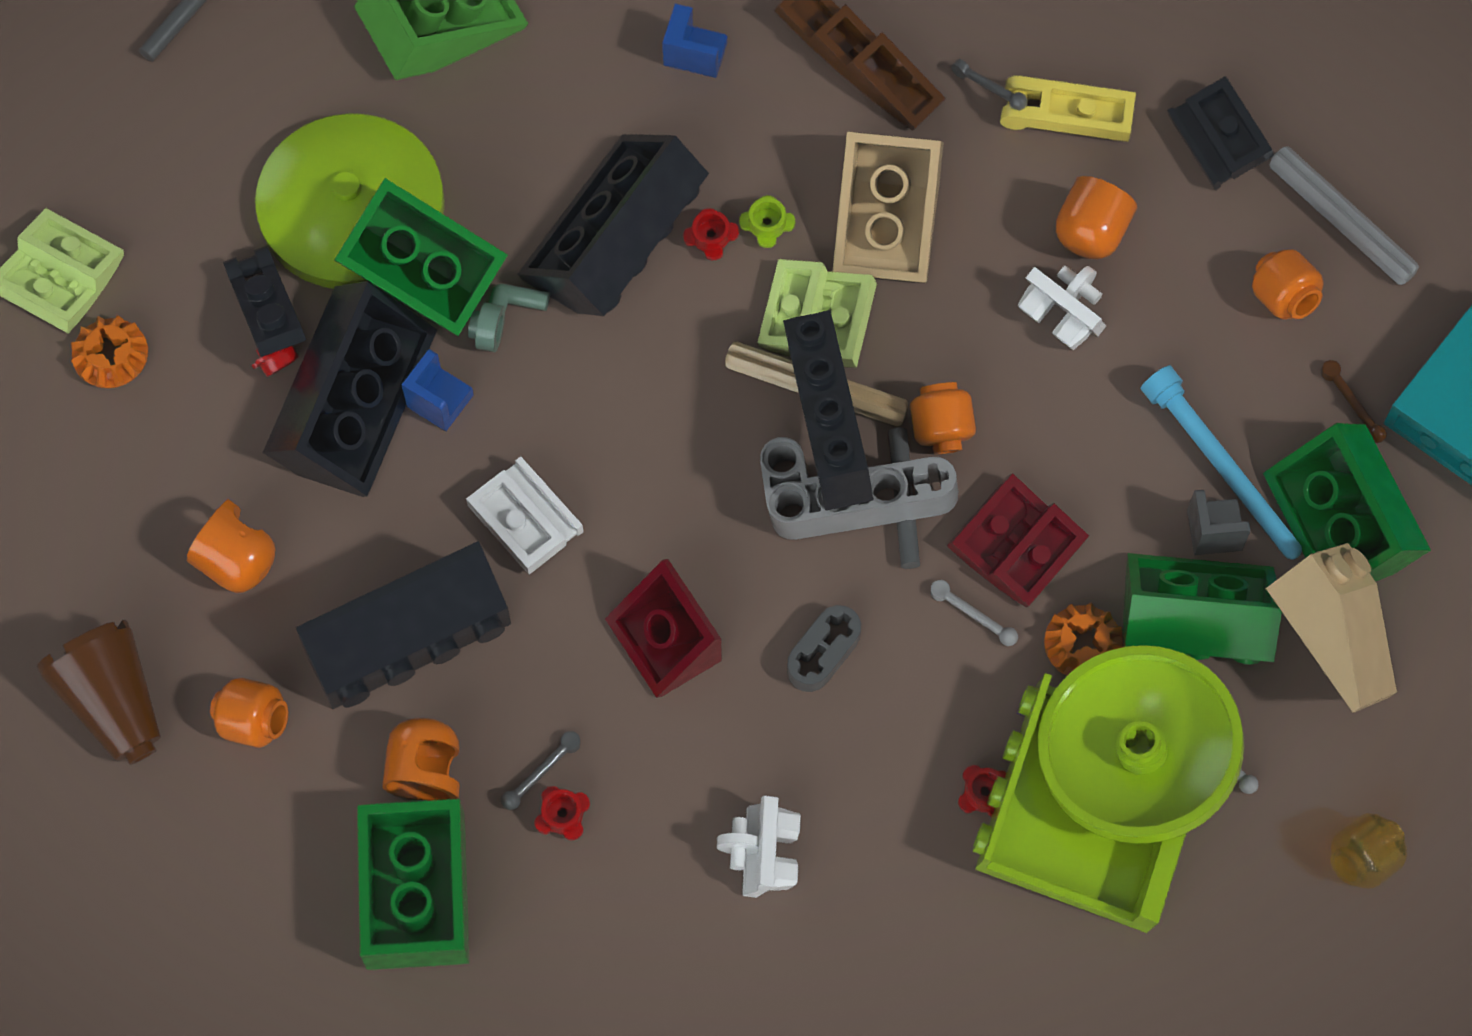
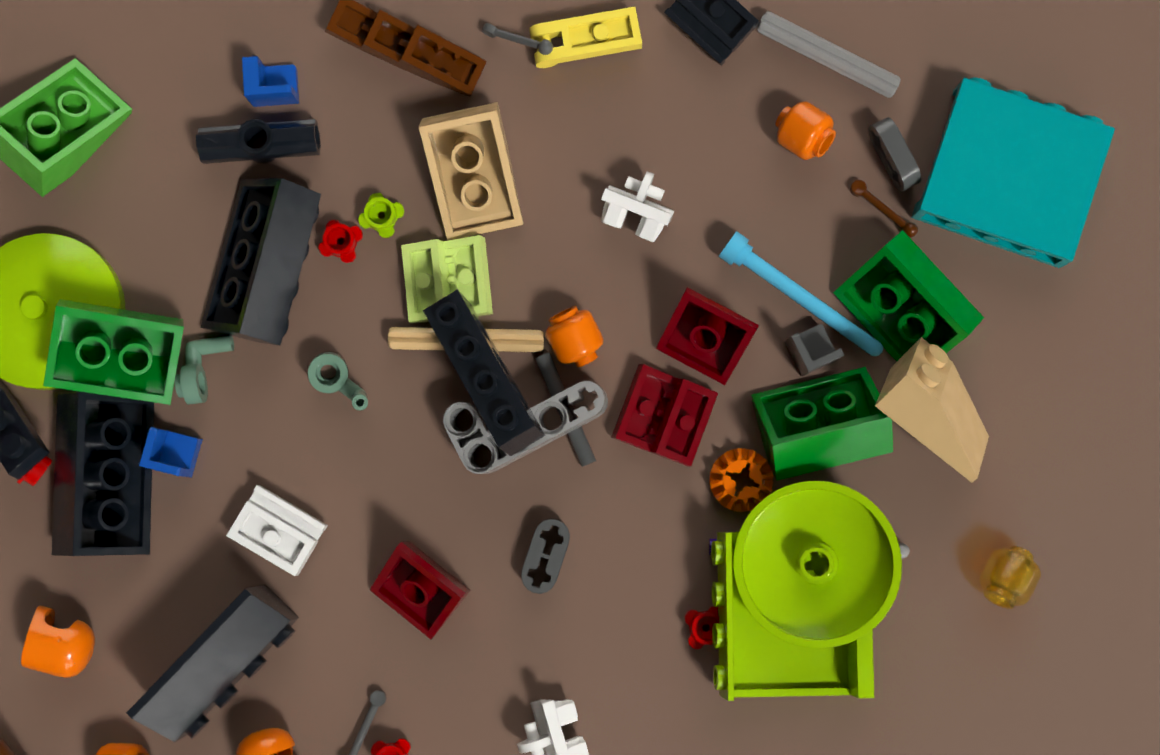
camera: 15 degrees left, 15 degrees up
light grey hinge [930,580,1018,646] -> none
orange helmet [1055,176,1137,260] -> none
none -> black piece [196,119,321,164]
none -> sand green plate [308,352,368,411]
none -> dark red slope [655,287,759,385]
none -> dark grey beam [868,117,921,192]

